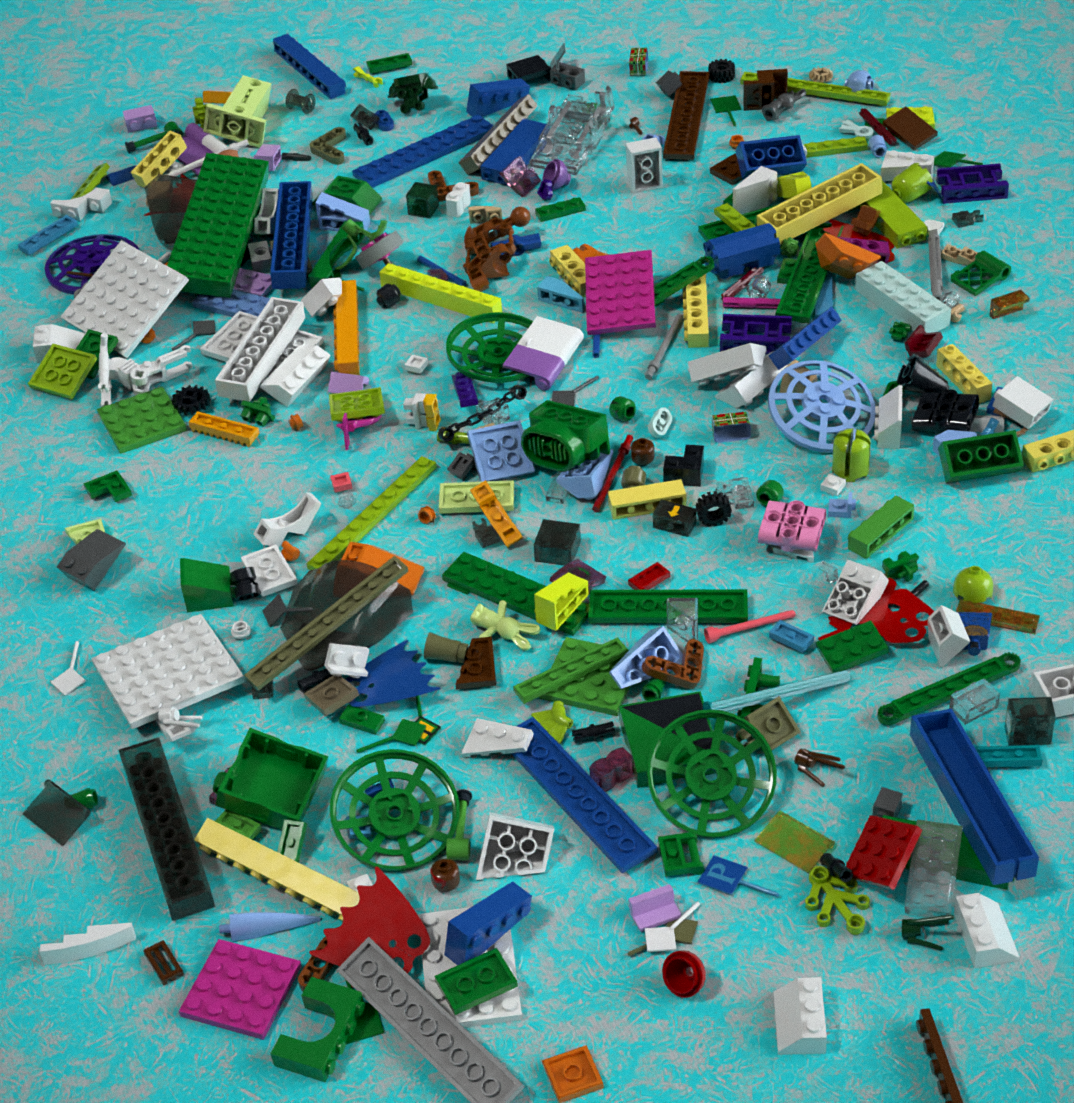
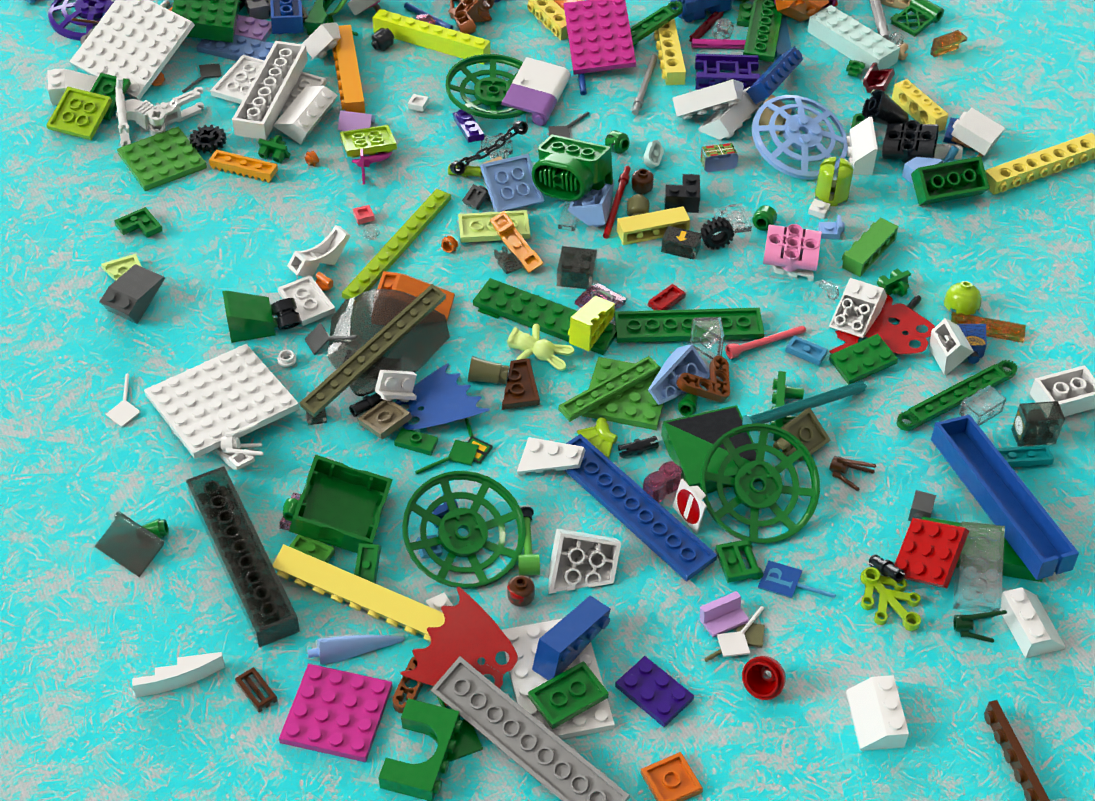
camera: 10 degrees left, 5 degrees up
hips [403,393,441,432] -> none
medium azure slope [537,276,584,313] -> none
clear yellow piece [754,810,835,874] -> none
none -> dark purple plate [615,656,694,727]
none -> piece [673,479,706,534]

